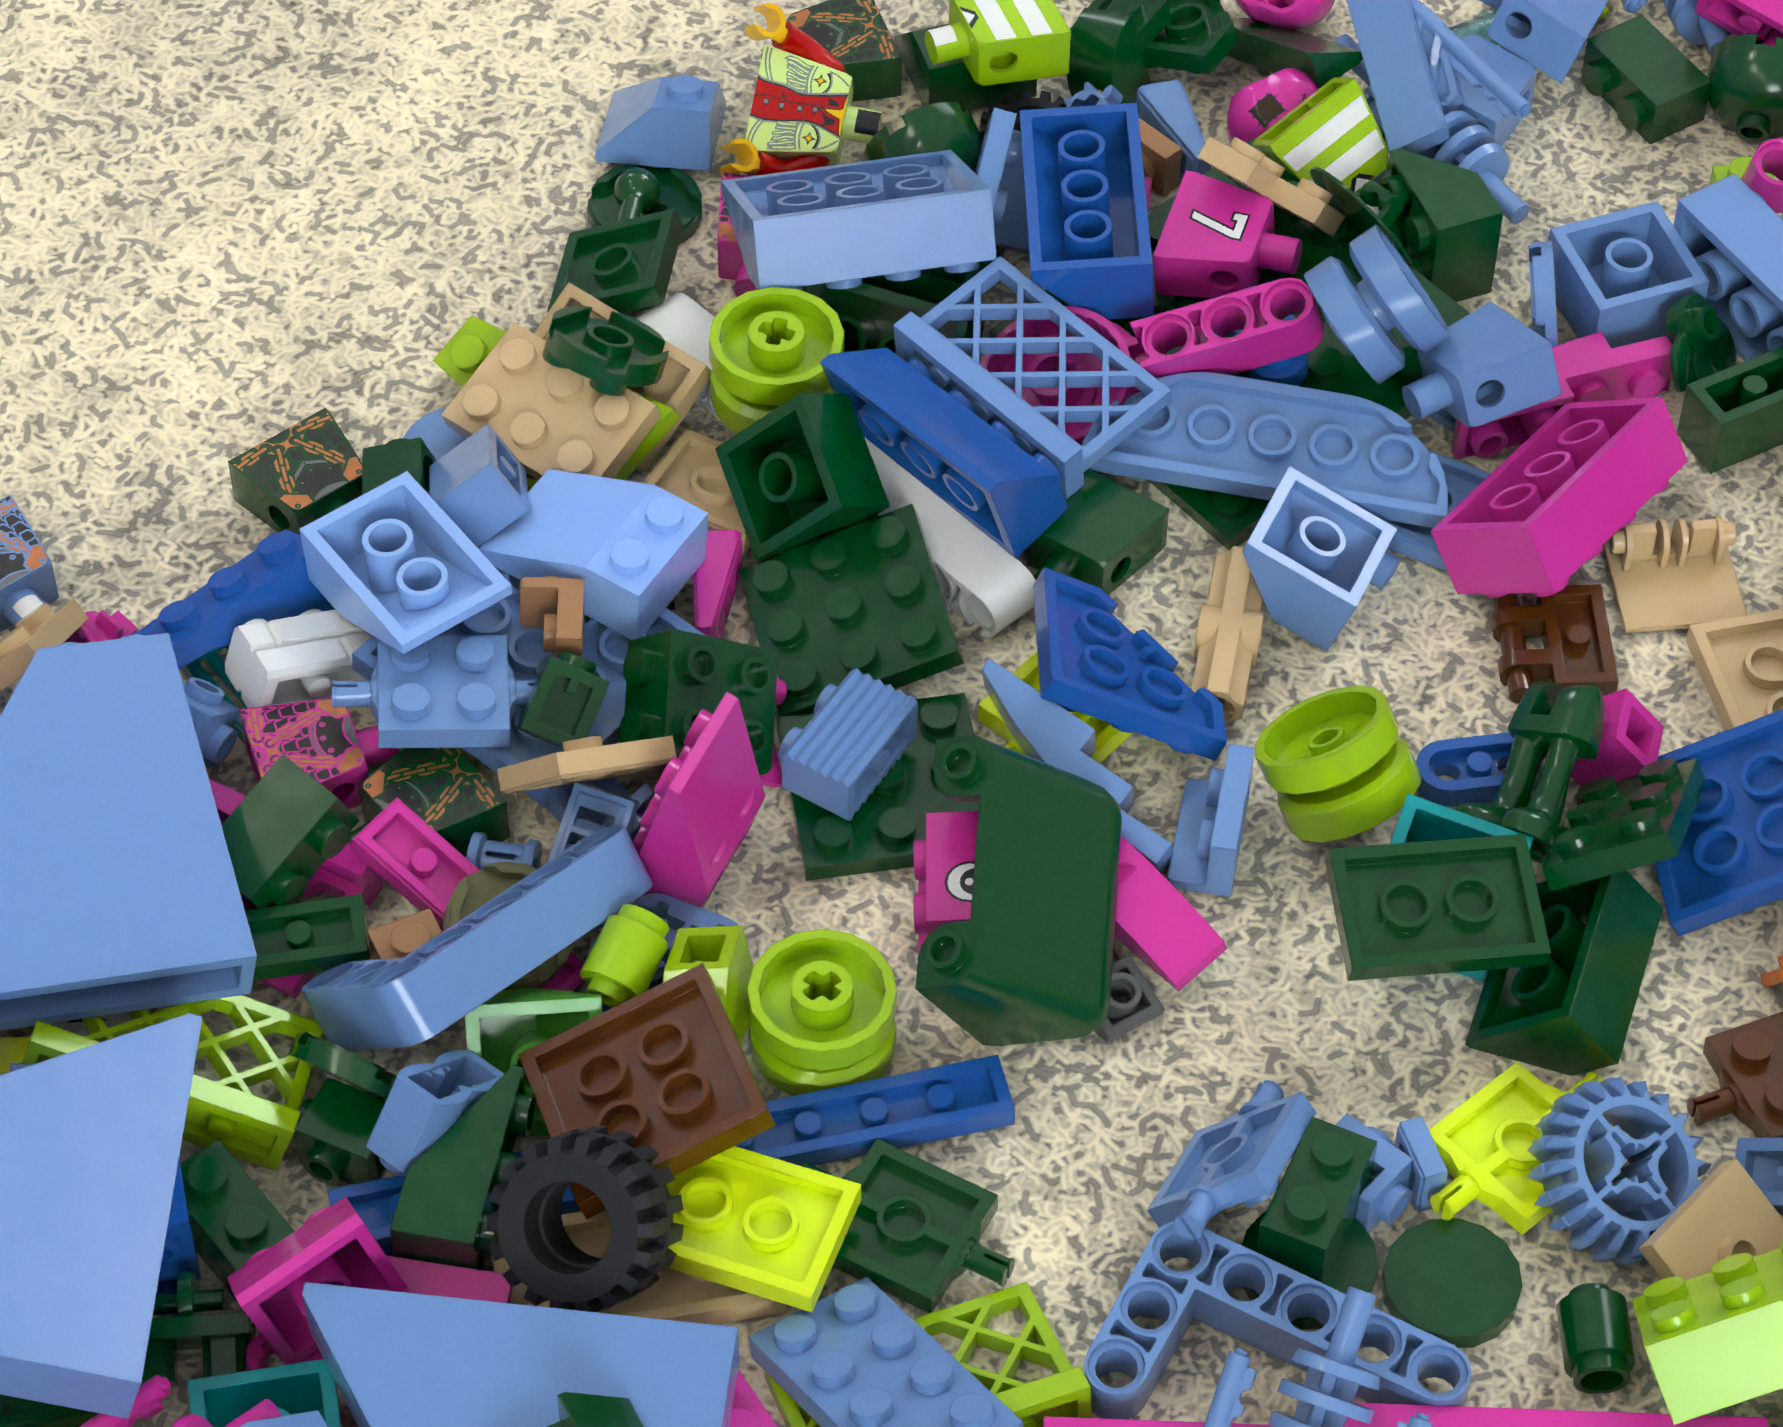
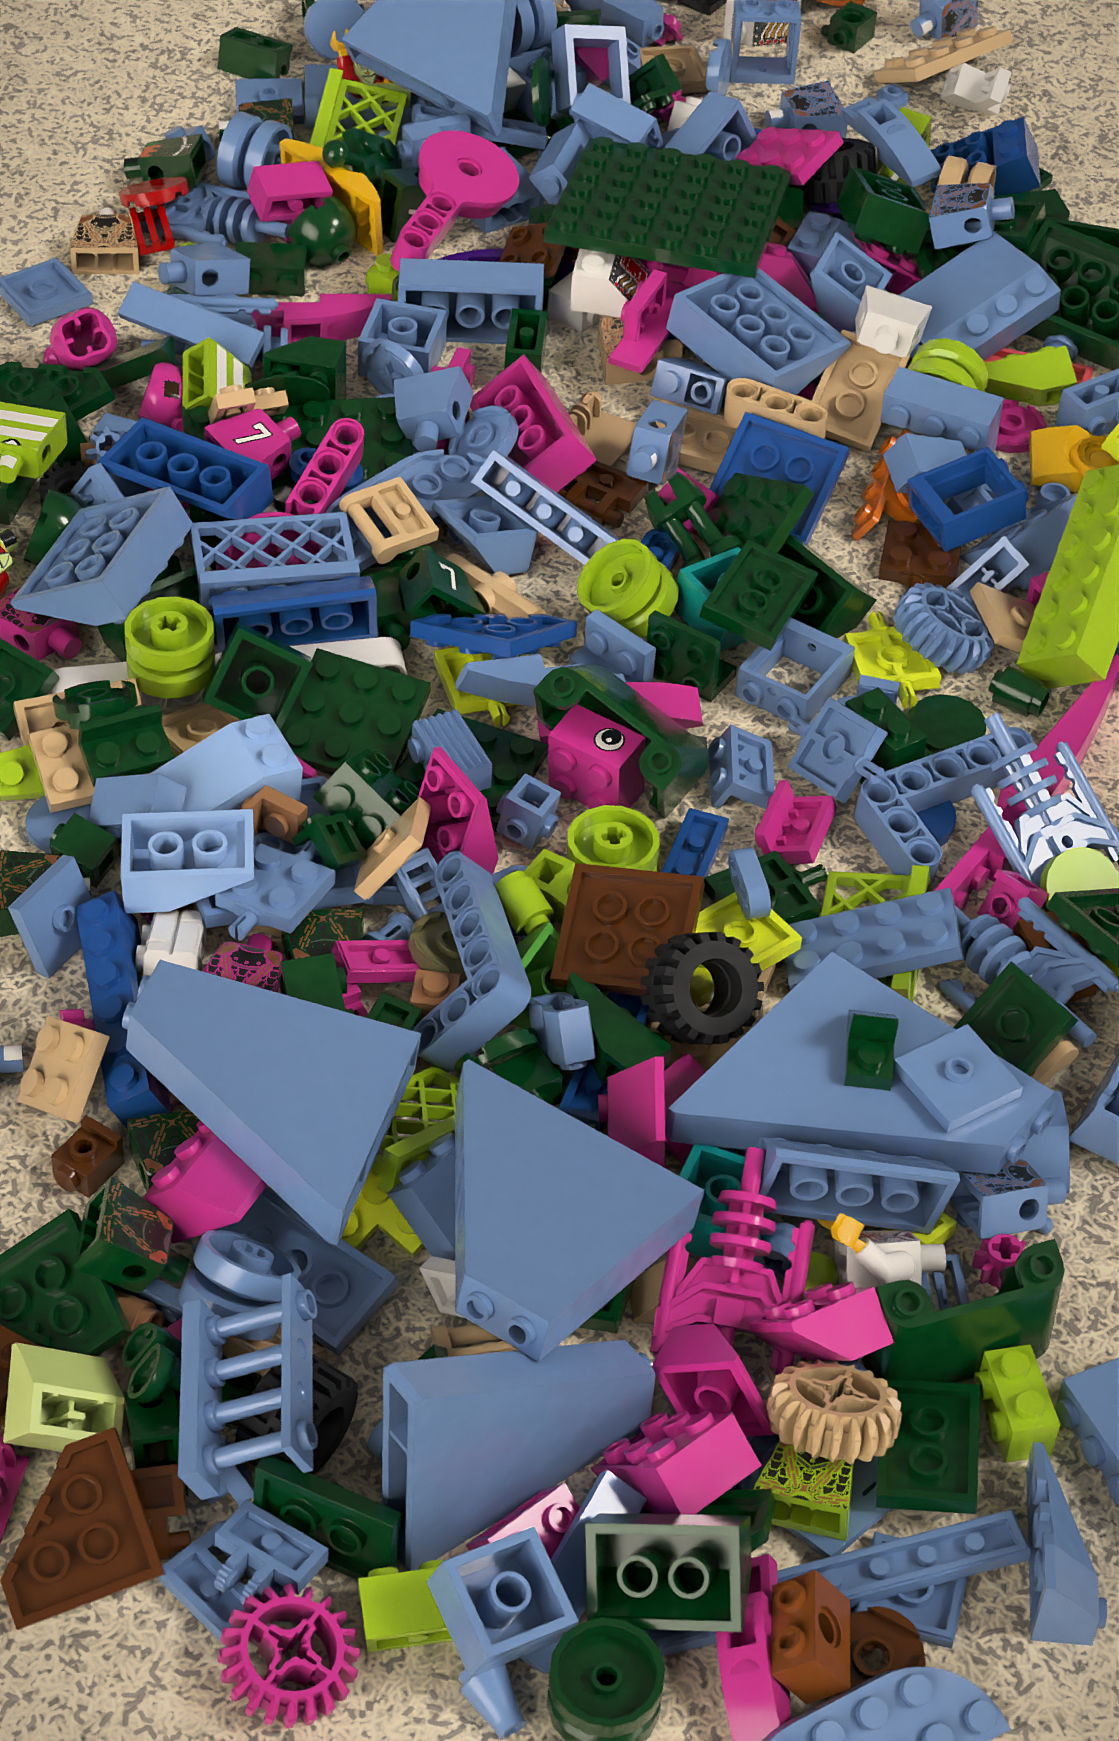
camera: 60 degrees left, 5 degrees down
medium blue wheel [1304,224,1451,384] -> none
dark green plate [1666,294,1736,393] -> none
none -> medium blue plate [8,855,92,978]
none -> dark green bracket [78,704,175,787]
none -> dark pink slope [251,294,392,343]
none -> tan plate [339,476,439,564]
none -> dark green torso [398,546,486,619]
none -> medium blue tile [448,405,519,460]
none -> medium blue brick [471,450,621,565]
none -> medium blue brick [496,773,561,850]
none -> medium blue torso [626,400,688,484]
none -> dark green bracket [646,610,737,702]
none -> medium blue bracket [707,724,775,809]
none -> medium blue beam [728,847,771,920]
none -> medium blue window [735,618,855,726]
none -> dark pink bracket [755,780,837,864]
none -> blue tile [916,800,956,847]

